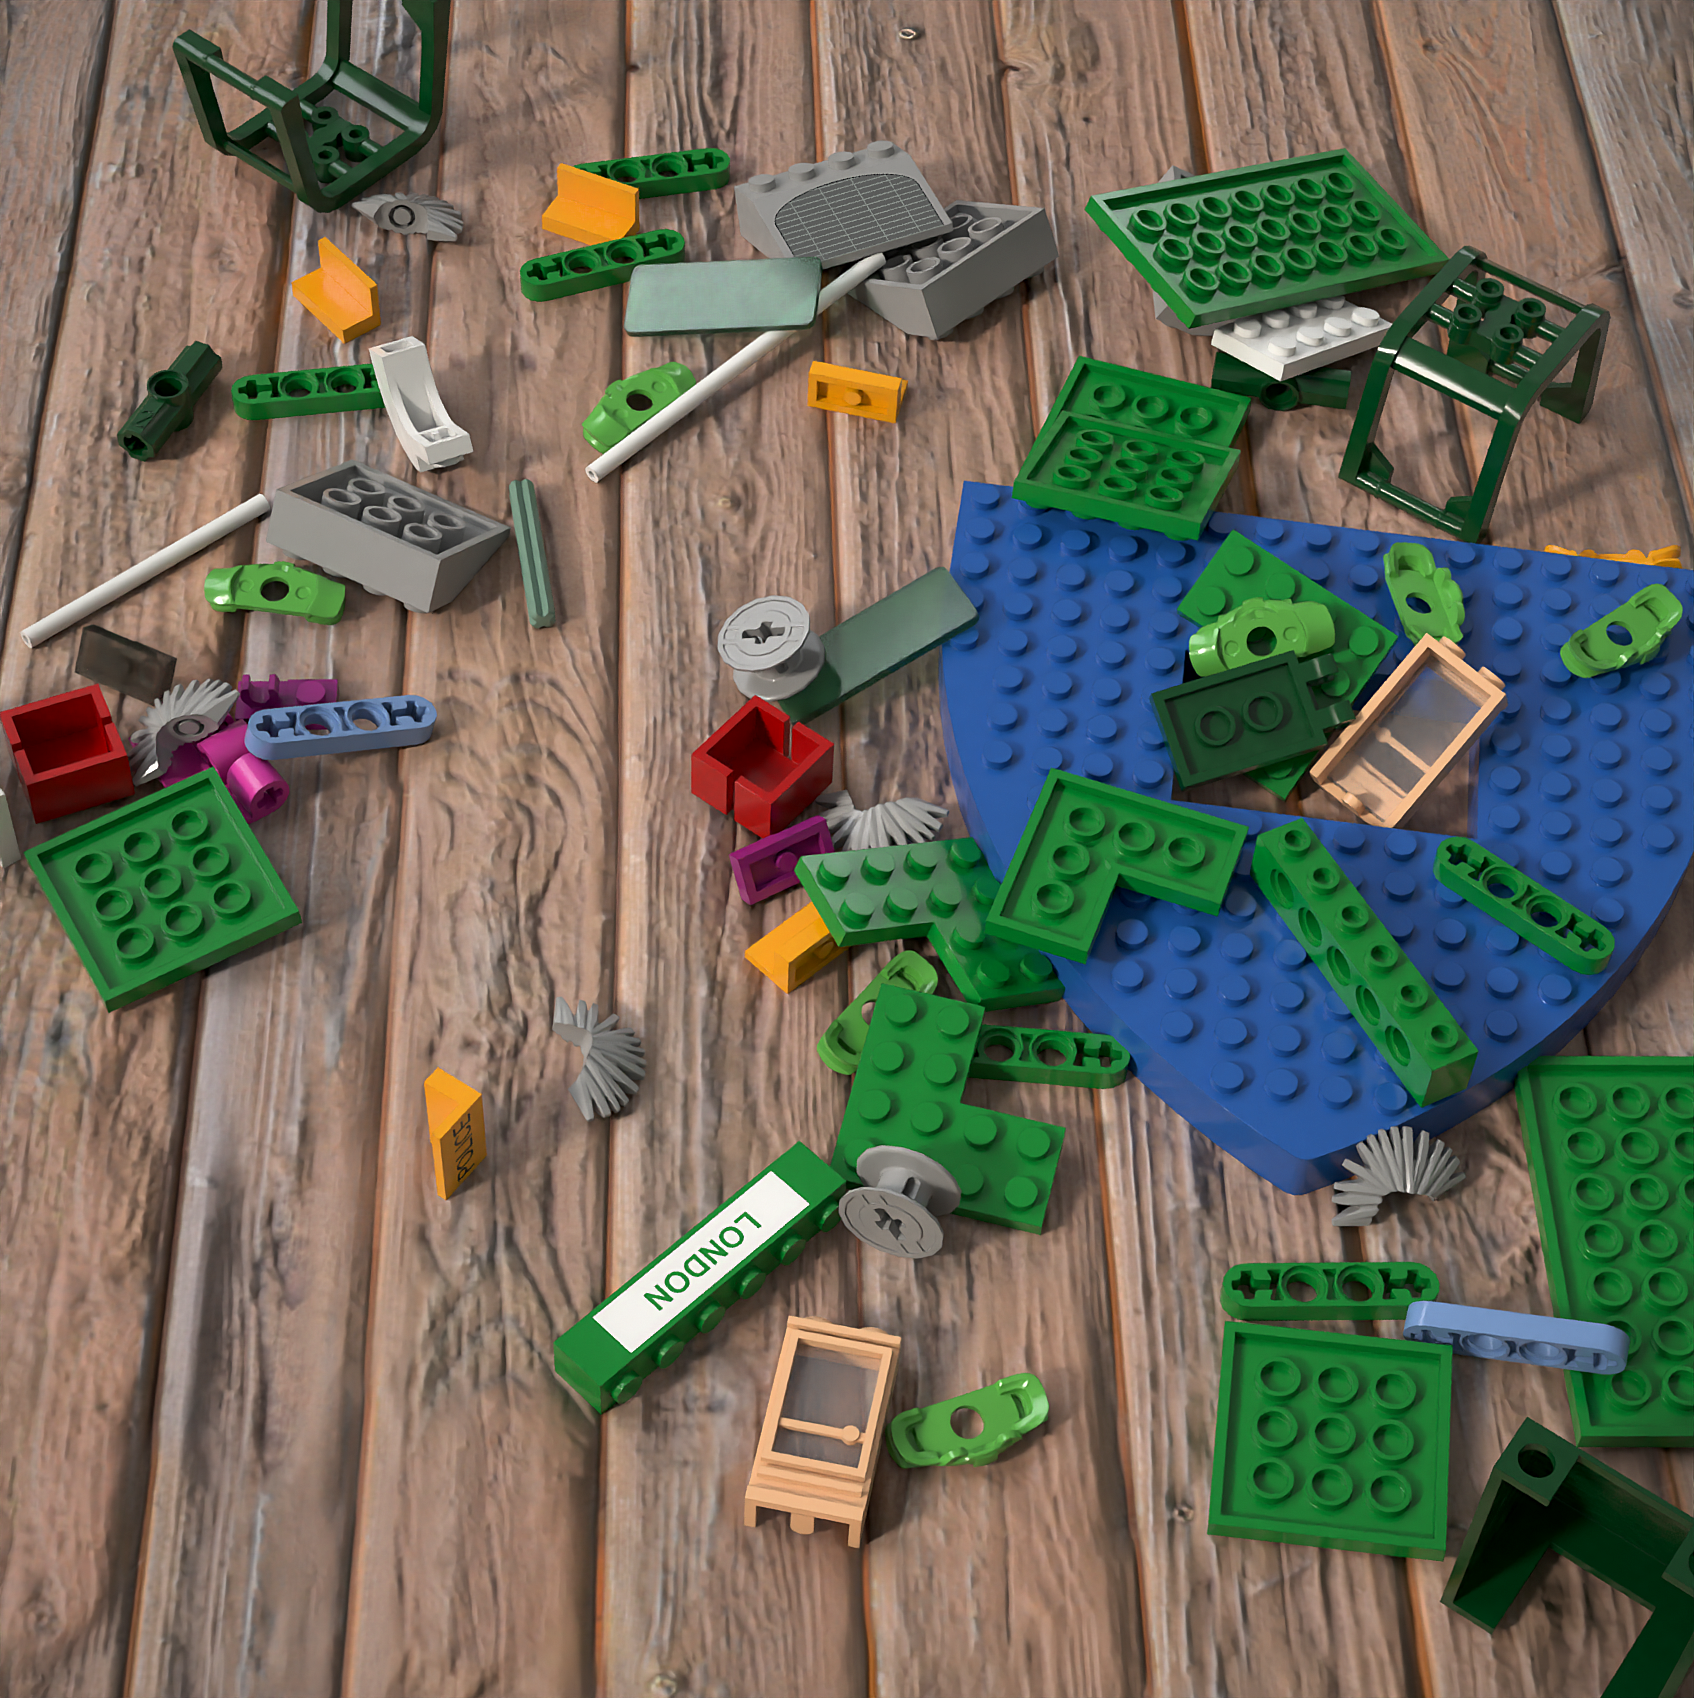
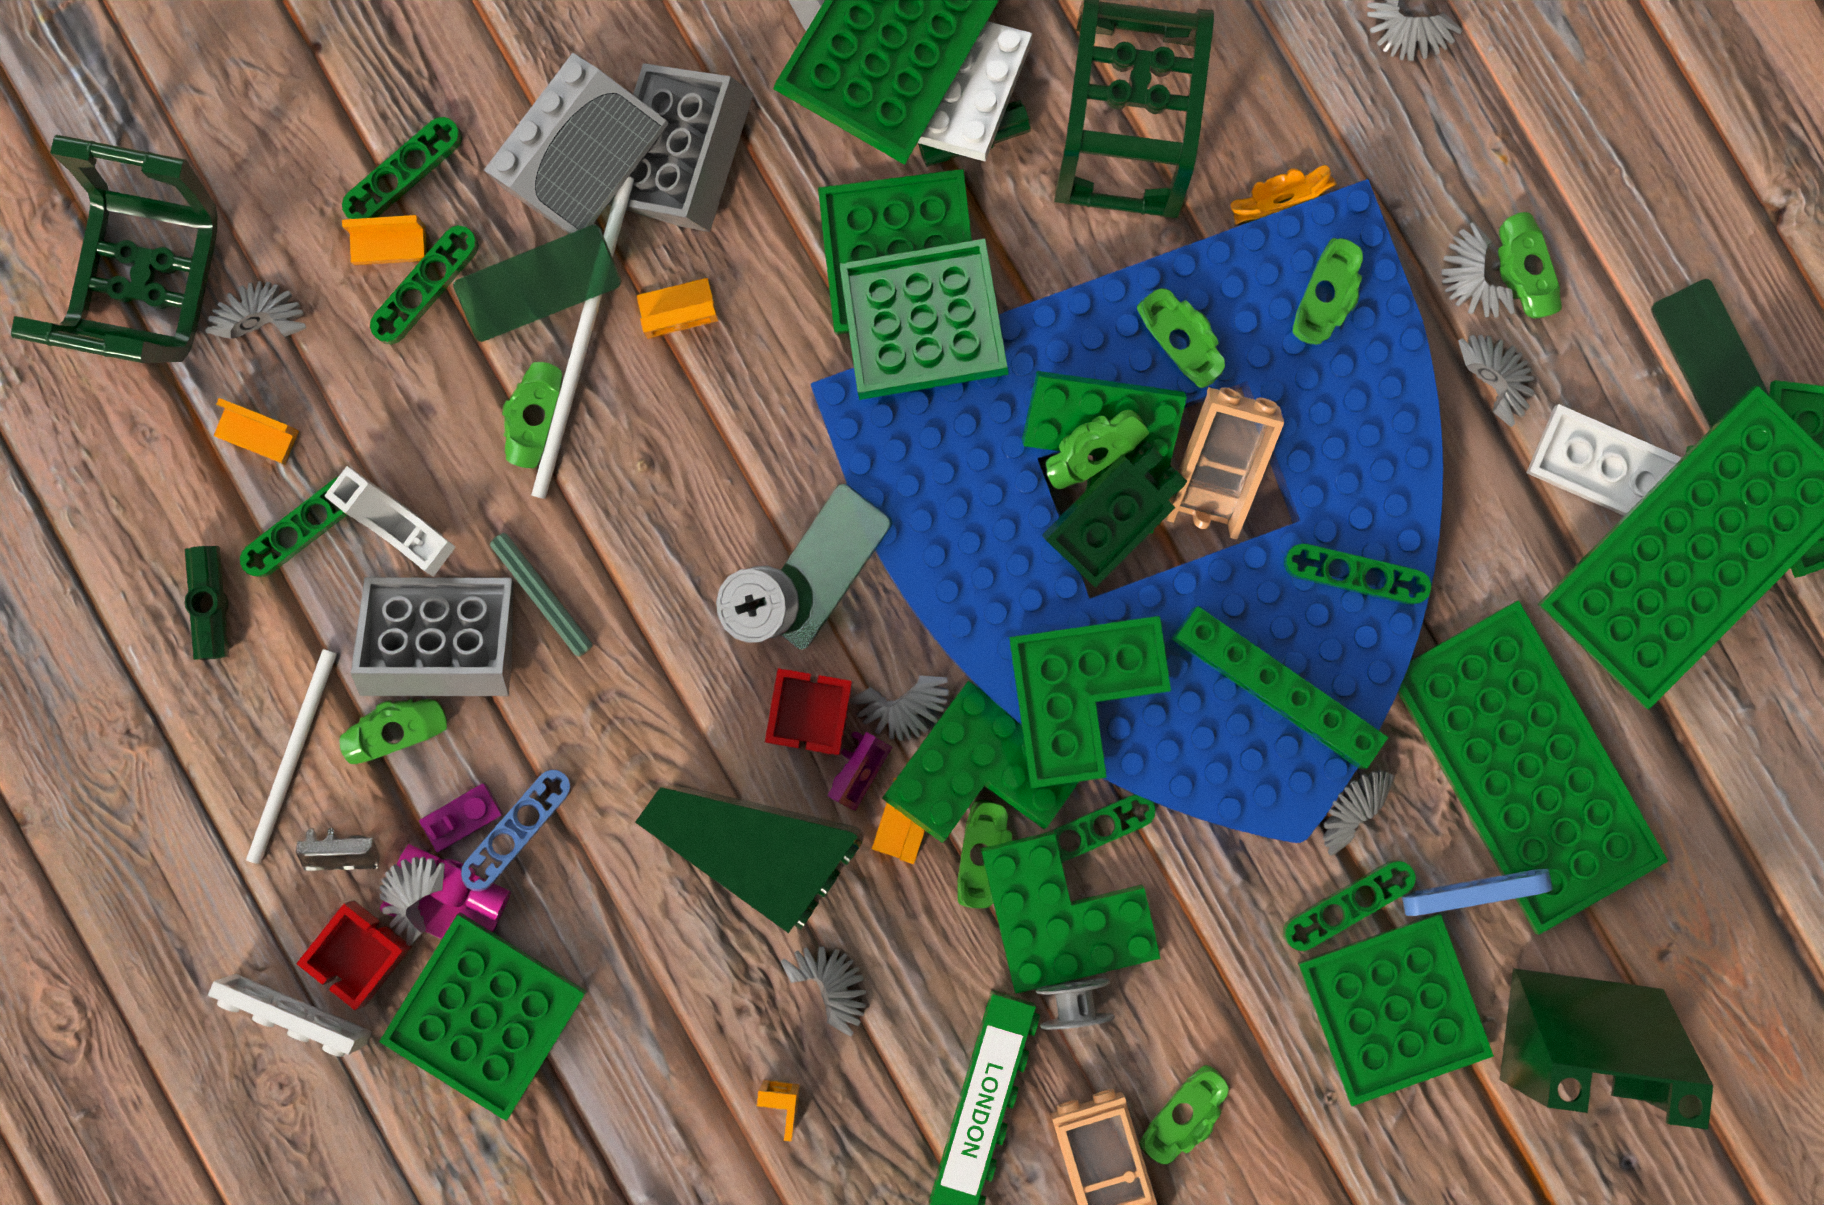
camera: 25 degrees left, 35 degrees up
none -> dark green windscreen [635,784,862,934]

